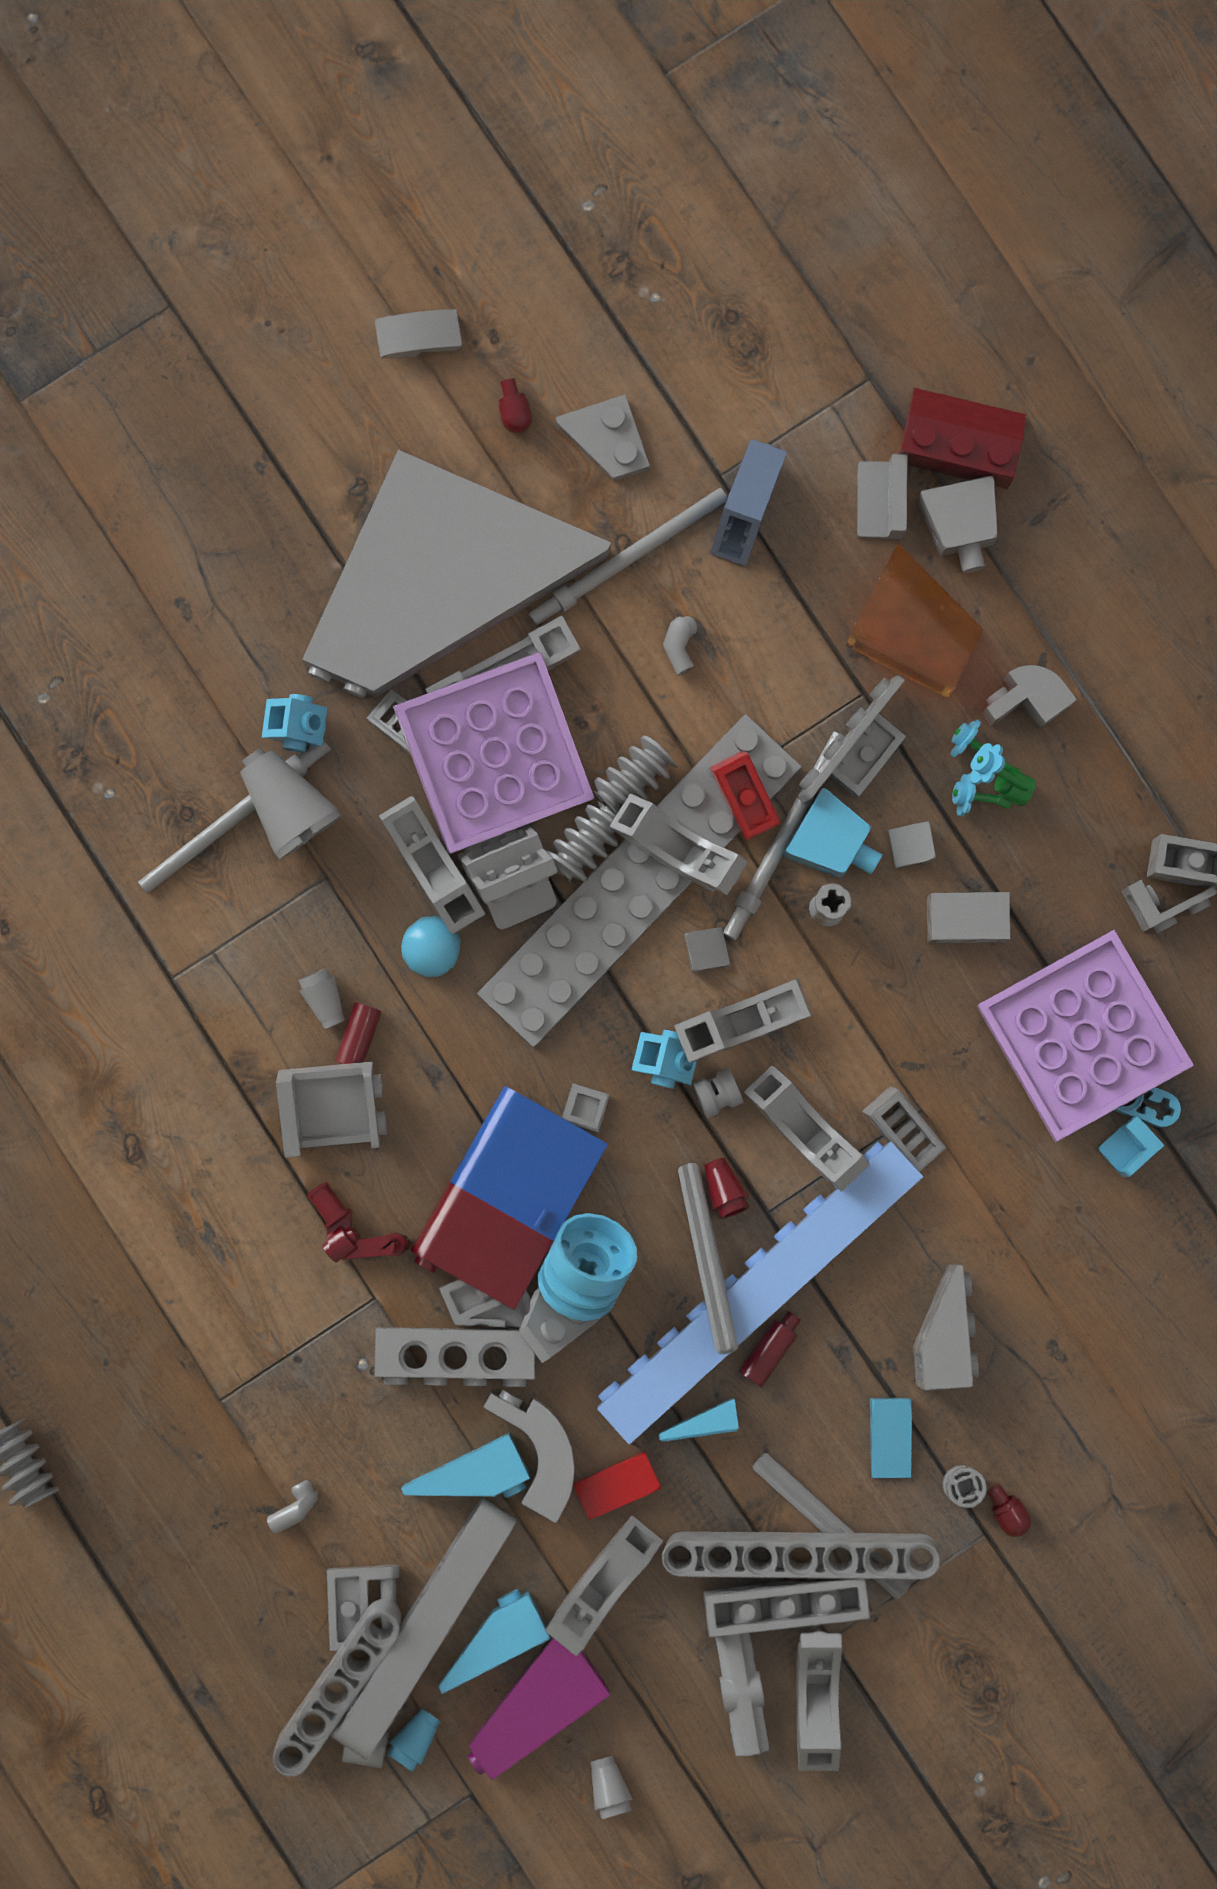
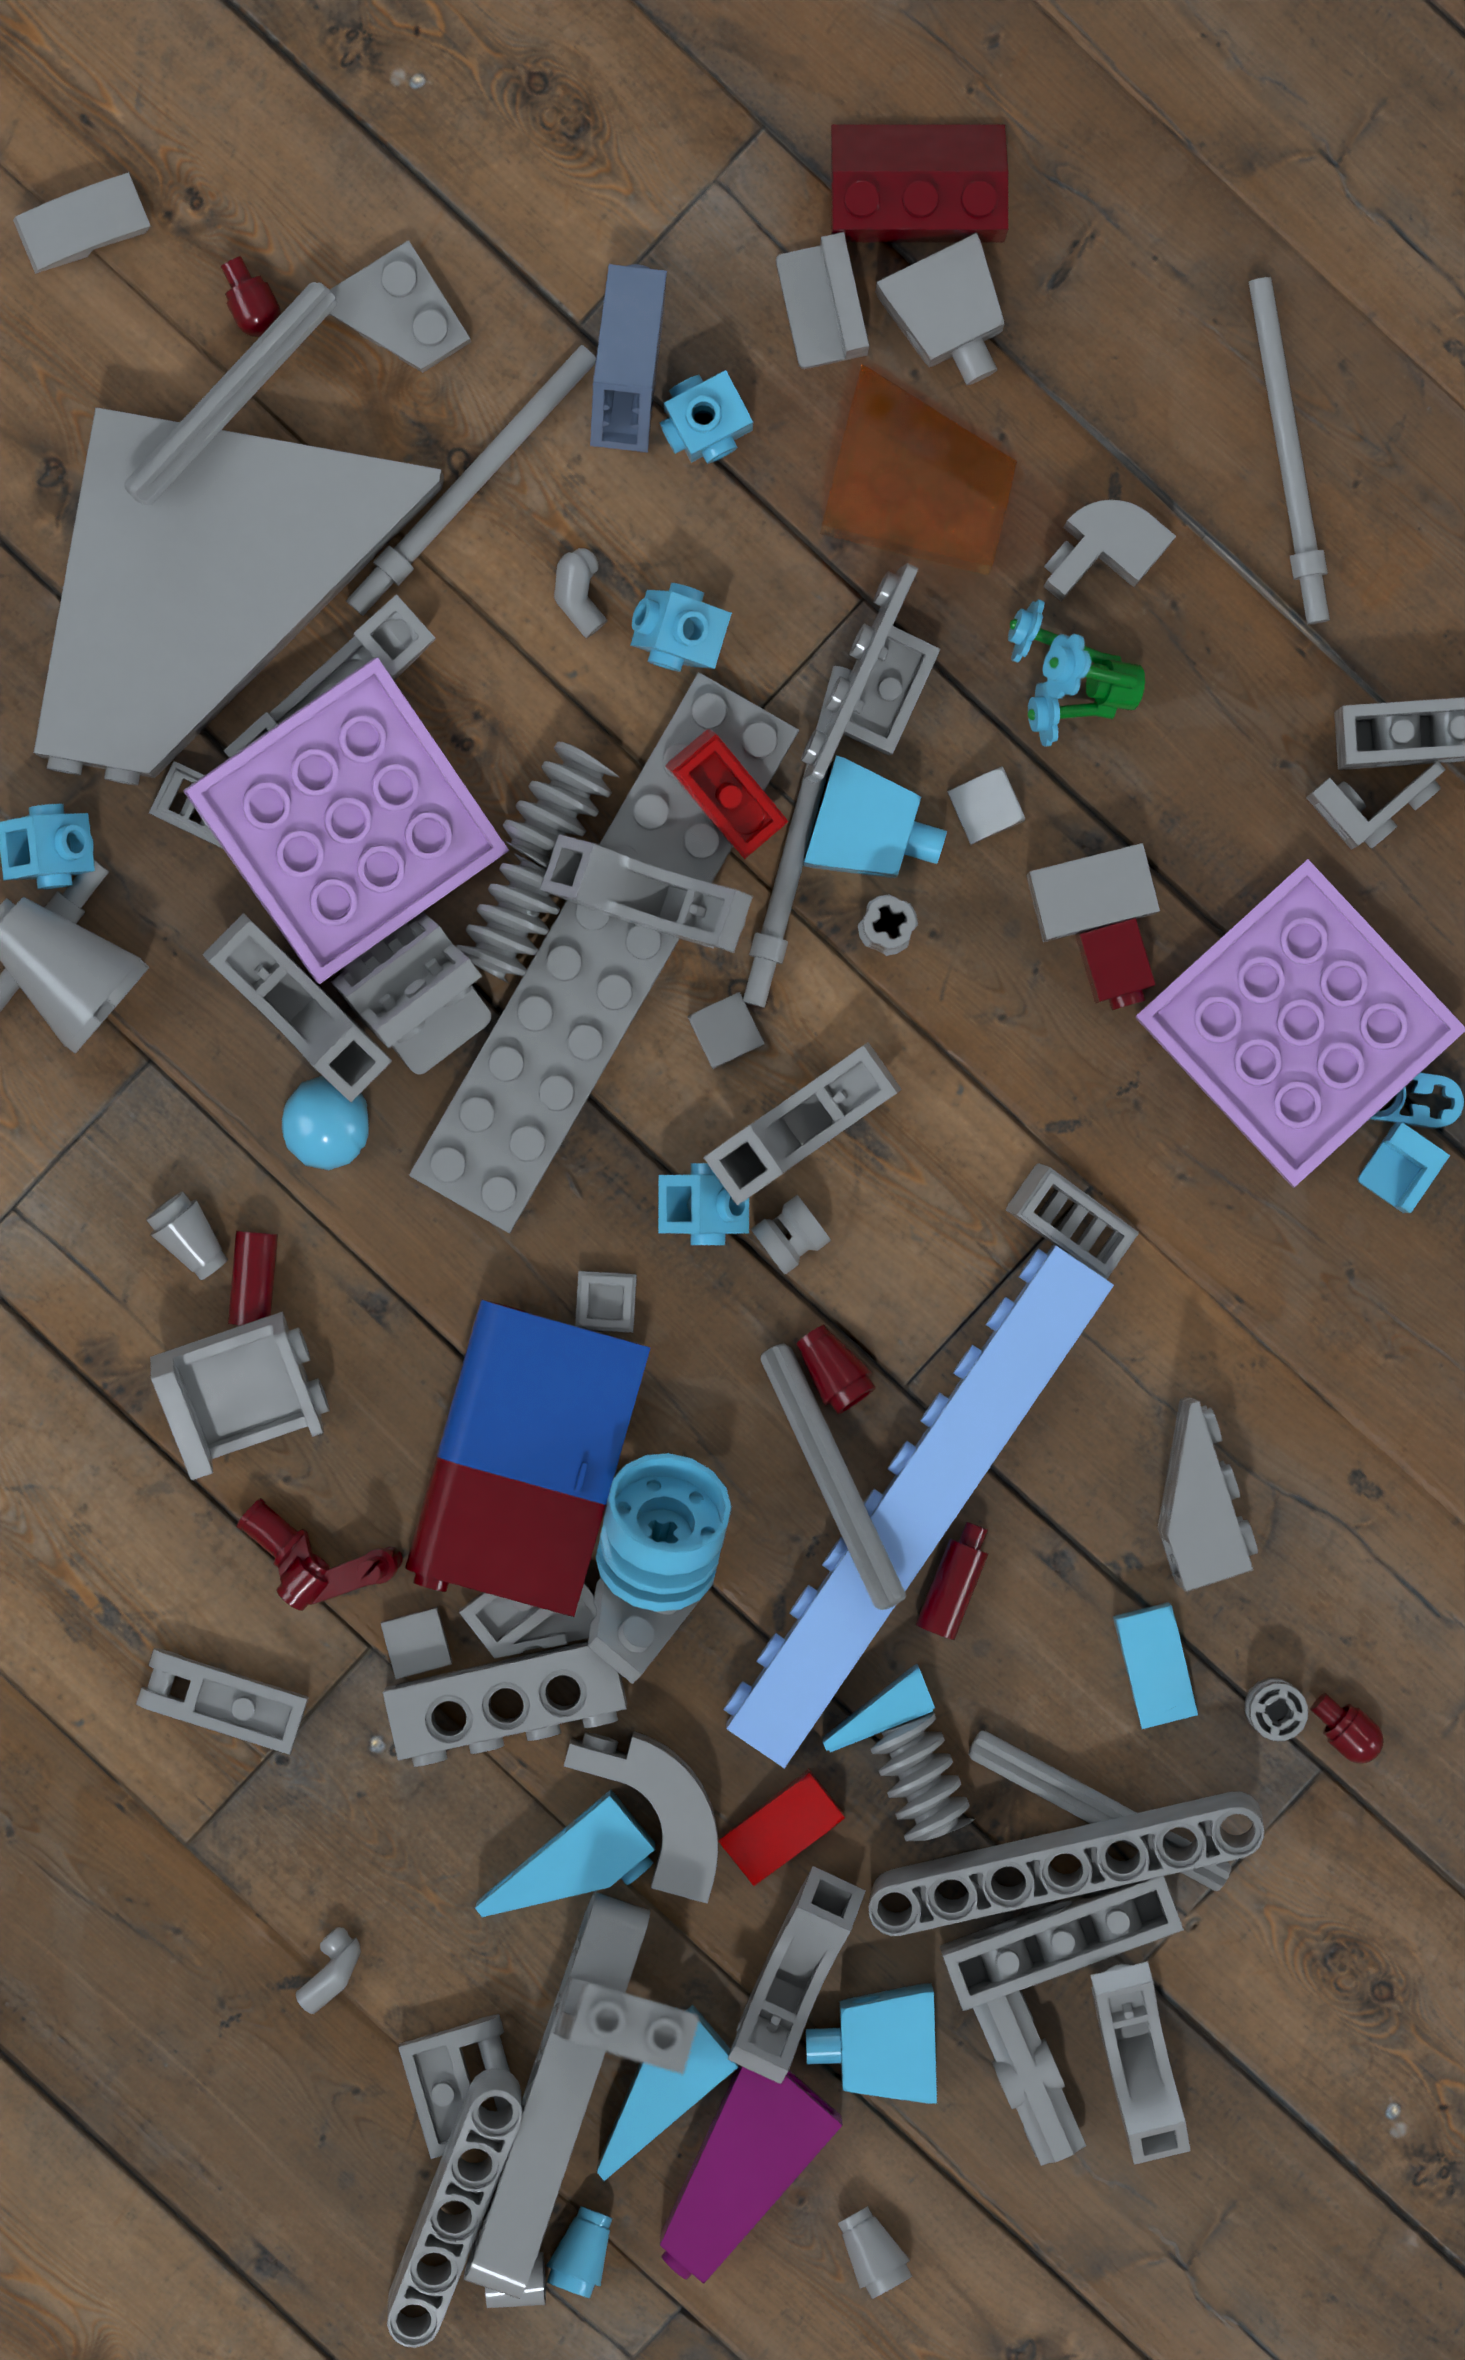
camera: 10 degrees left, 5 degrees up
light grey arch [744,1065,870,1192] -> none
none -> light grey axle [125,282,337,506]
none -> light grey plate [136,1648,309,1755]
none -> light grey tile [380,1606,453,1679]
none -> light grey panel [554,1977,699,2074]
none -> medium azure brick [630,583,732,672]
none -> medium azure brick [659,370,753,464]
none -> medium azure torso [806,1983,937,2104]
none -> light grey piece [870,1711,975,1841]
none -> dark red brick [1076,918,1156,1010]
none -> light grey bar [1249,277,1330,624]

